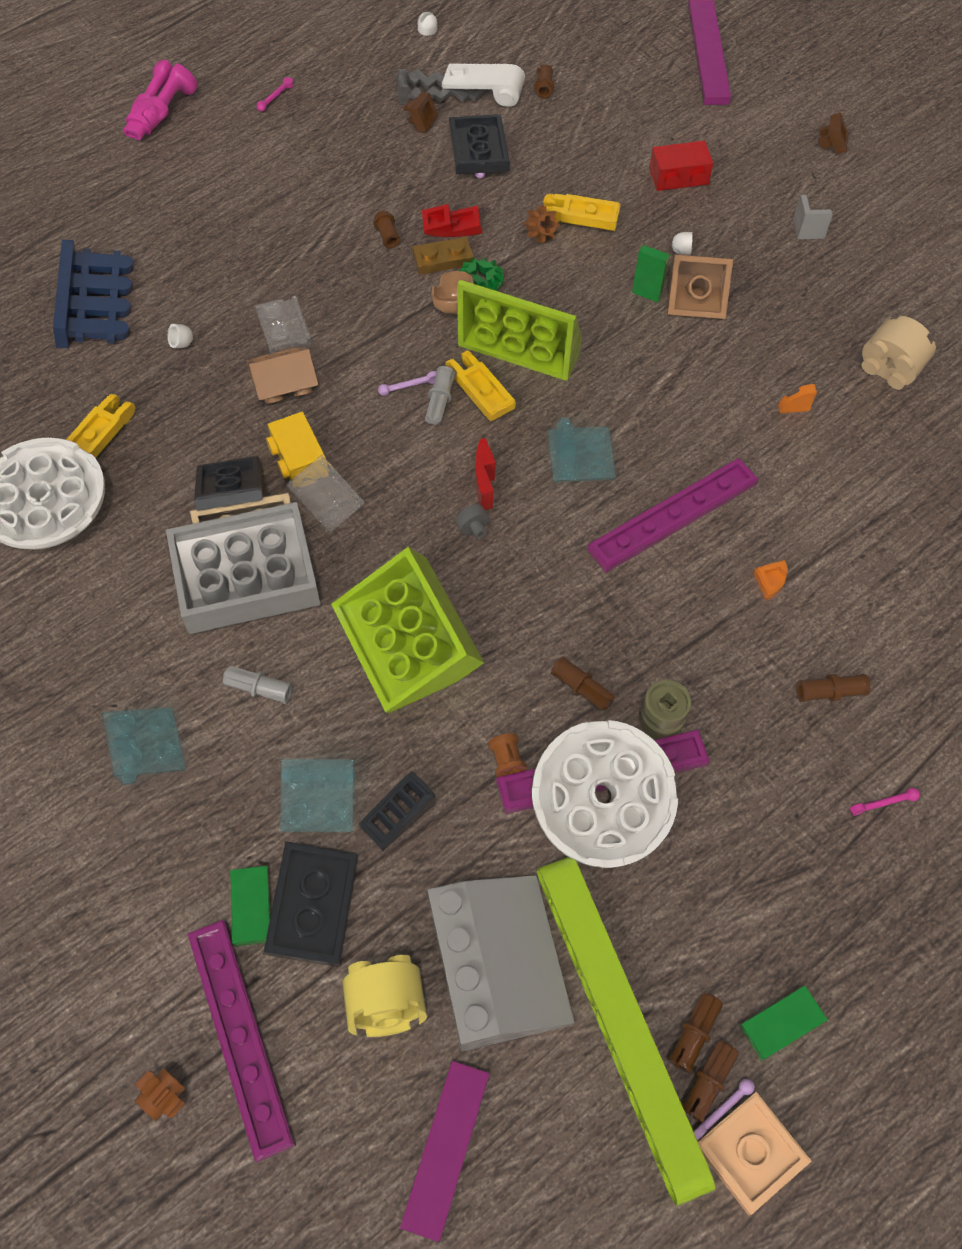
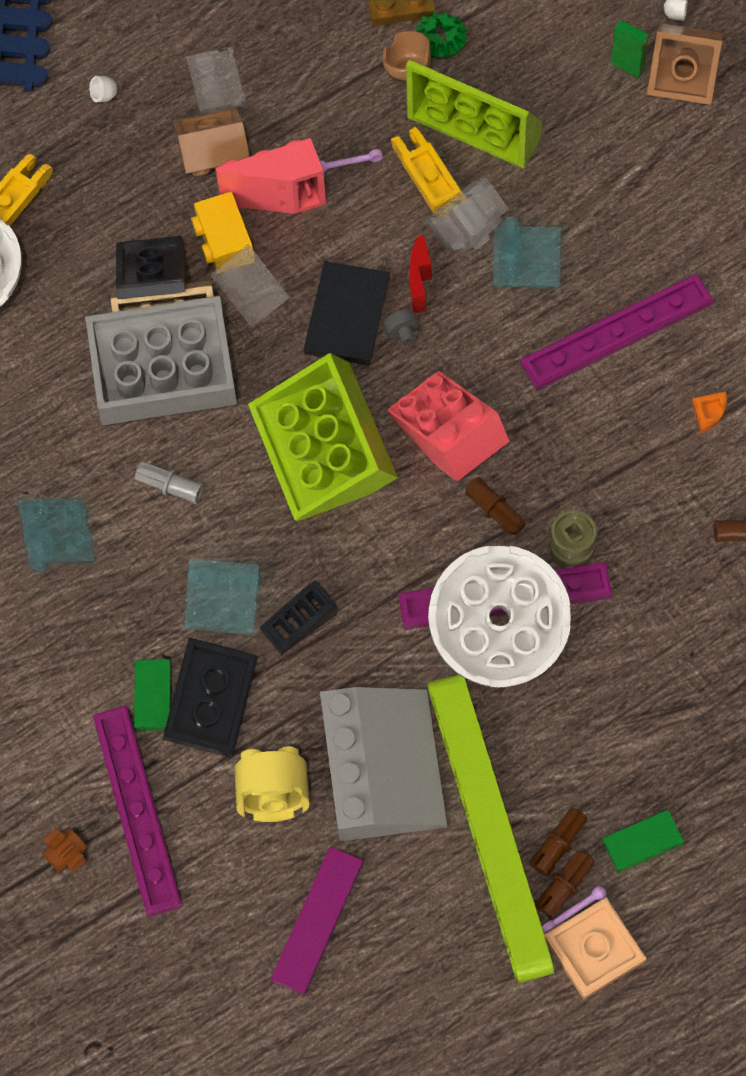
camera: 10 degrees right, 5 degrees up
light grey axle [425,366,456,426] -> none
dark orange bush [488,733,527,777] -> none
none -> coral slope [215,138,326,214]
none -> black tile [303,261,390,366]
none -> coral slope [387,371,510,482]
none -> clear brick [426,177,509,252]

